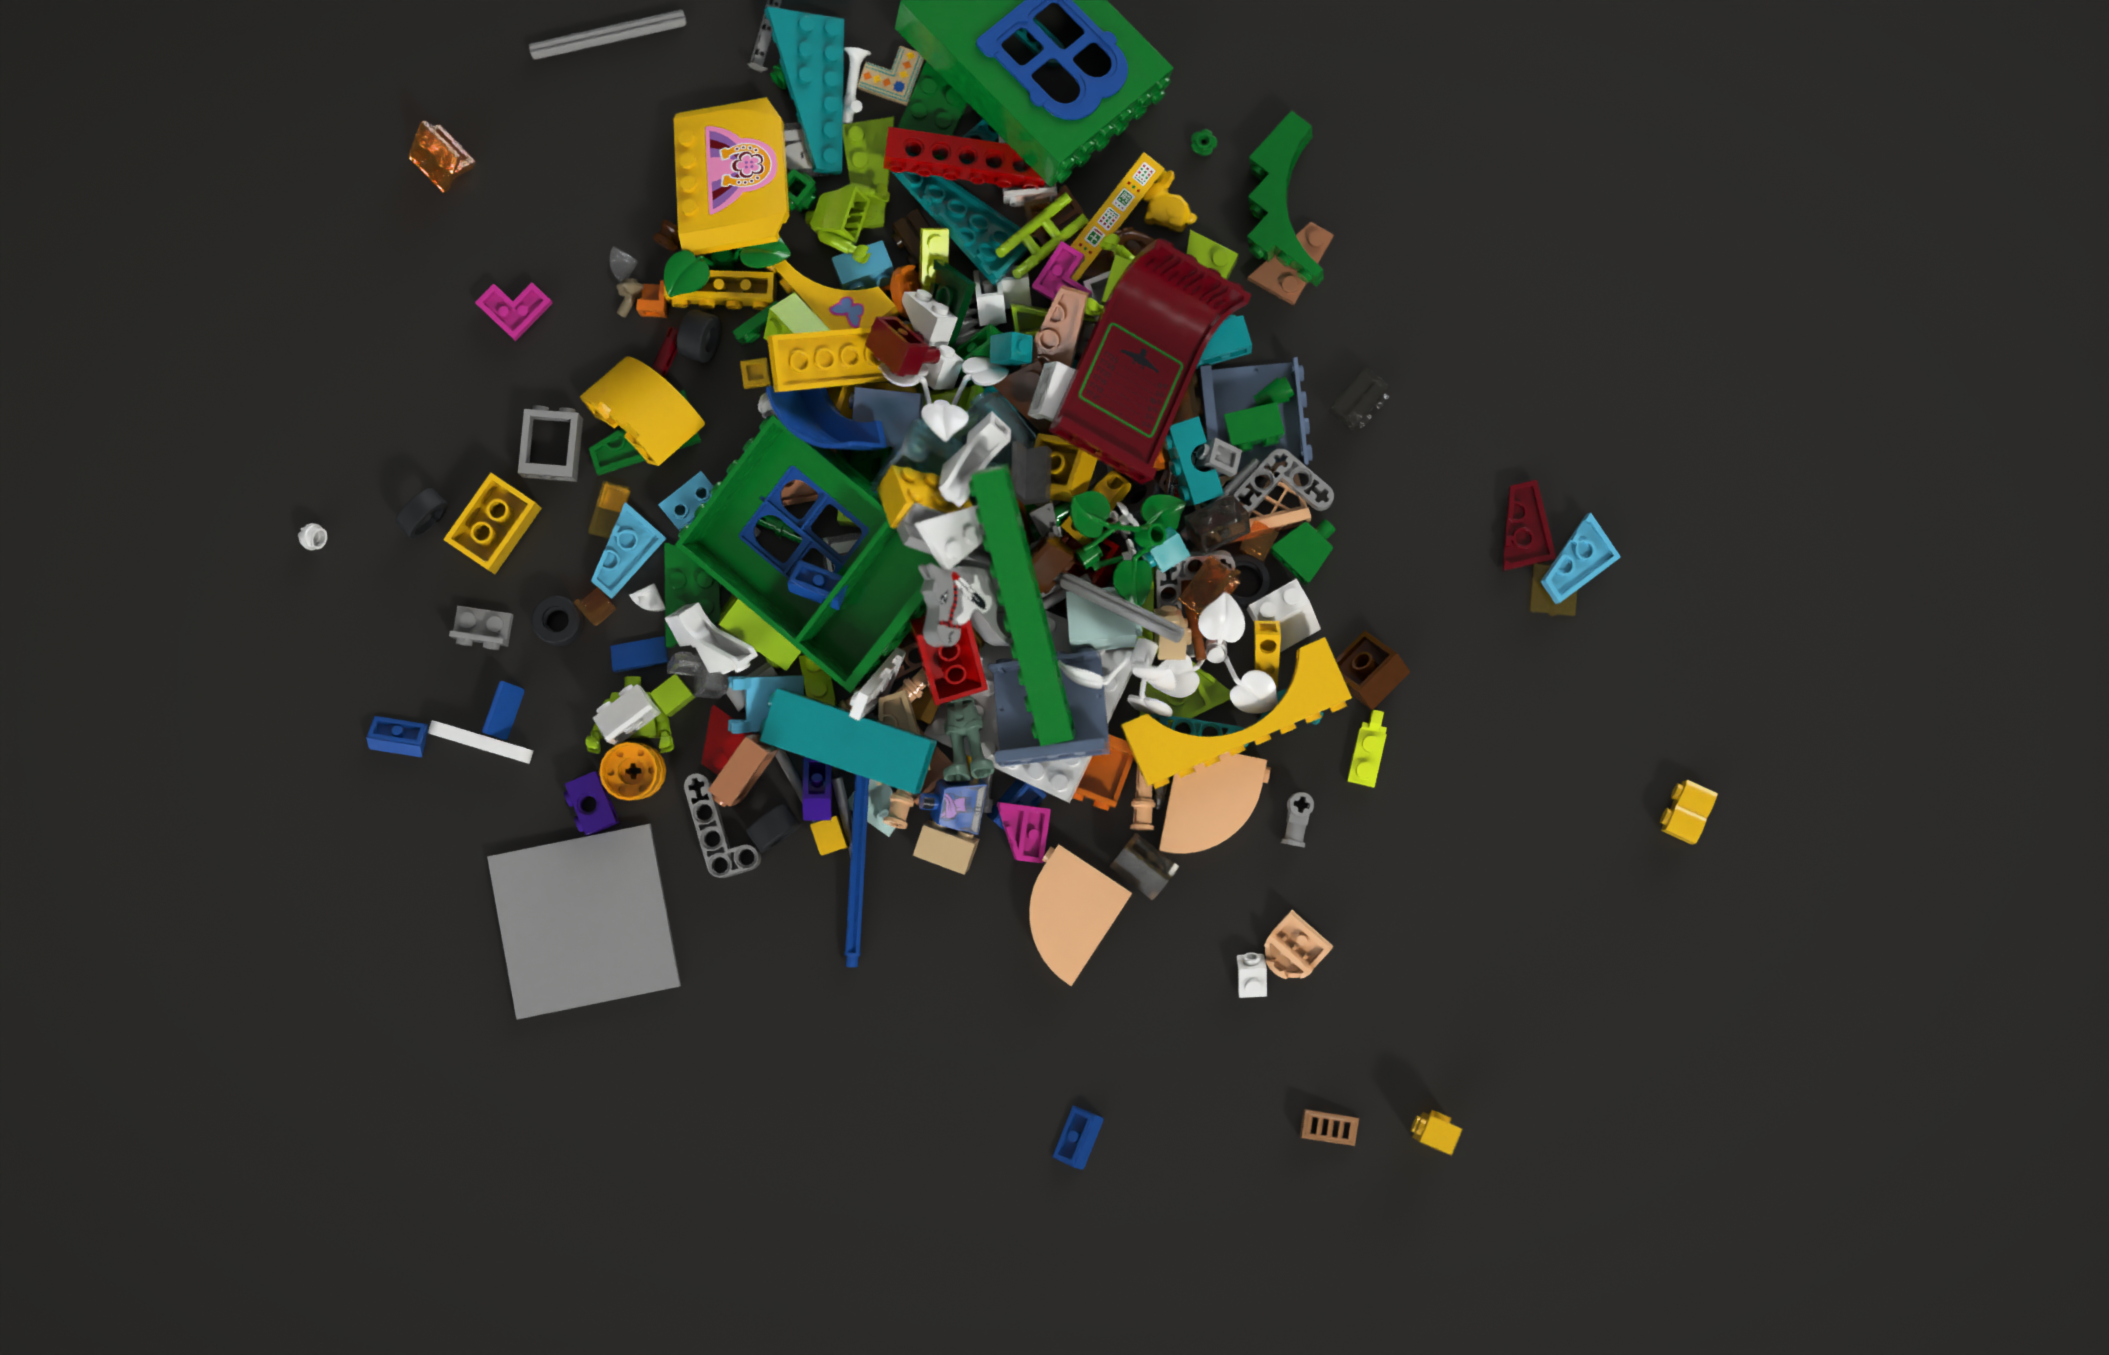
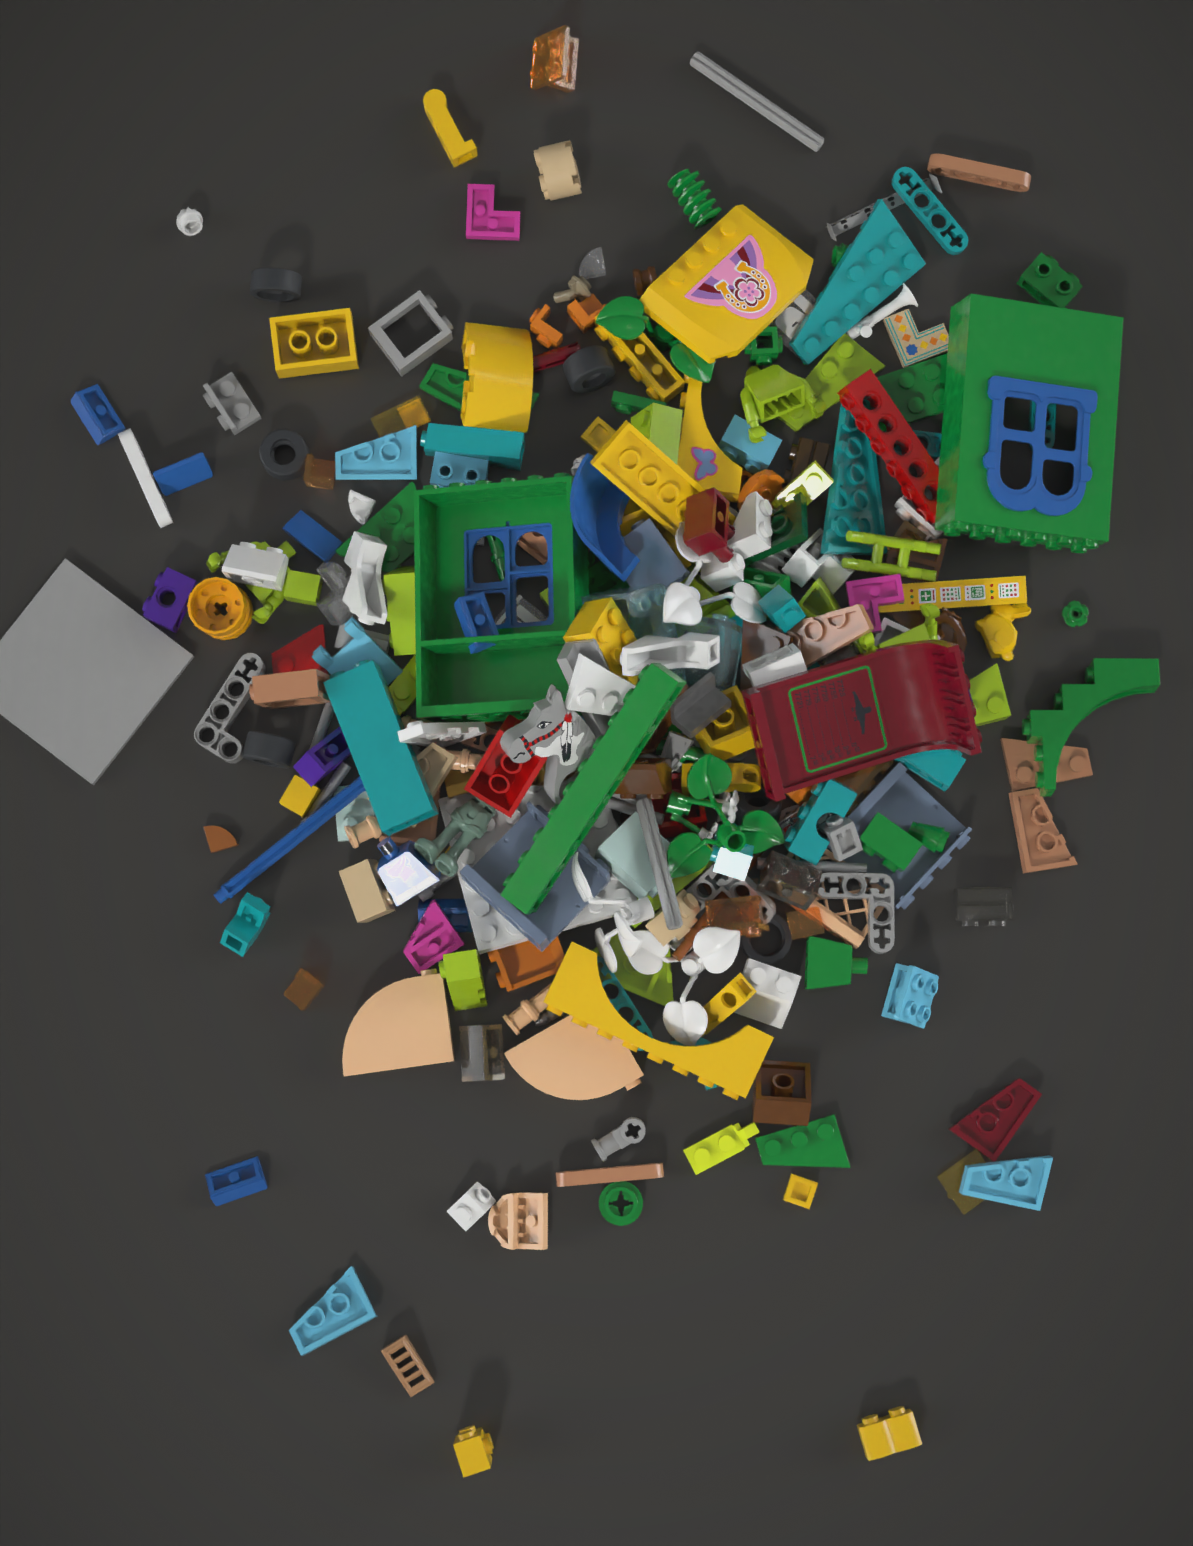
camera: 45 degrees right, 0 degrees up
none -> dark orange tile [204,826,238,853]
none -> teal brick [220,892,271,957]
none -> clear orange panel [284,968,325,1011]
none -> medium azure wing [289,1266,377,1356]
none -> teal slope [420,423,525,471]
none -> yellow leg [423,89,477,167]
none -> lime wedge [439,949,487,1011]
none -> orange bracket [529,304,563,349]
none -> tan brick [534,140,582,201]
none -> nougat beam [556,1163,664,1187]
none -> green gear [599,1181,643,1226]
none -> green piece [667,169,722,230]
none -> green wing [755,1114,851,1168]
none -> yellow tile [783,1173,818,1209]
none -> medium azure bracket [881,963,939,1029]
none -> nougat wing [1008,788,1078,874]

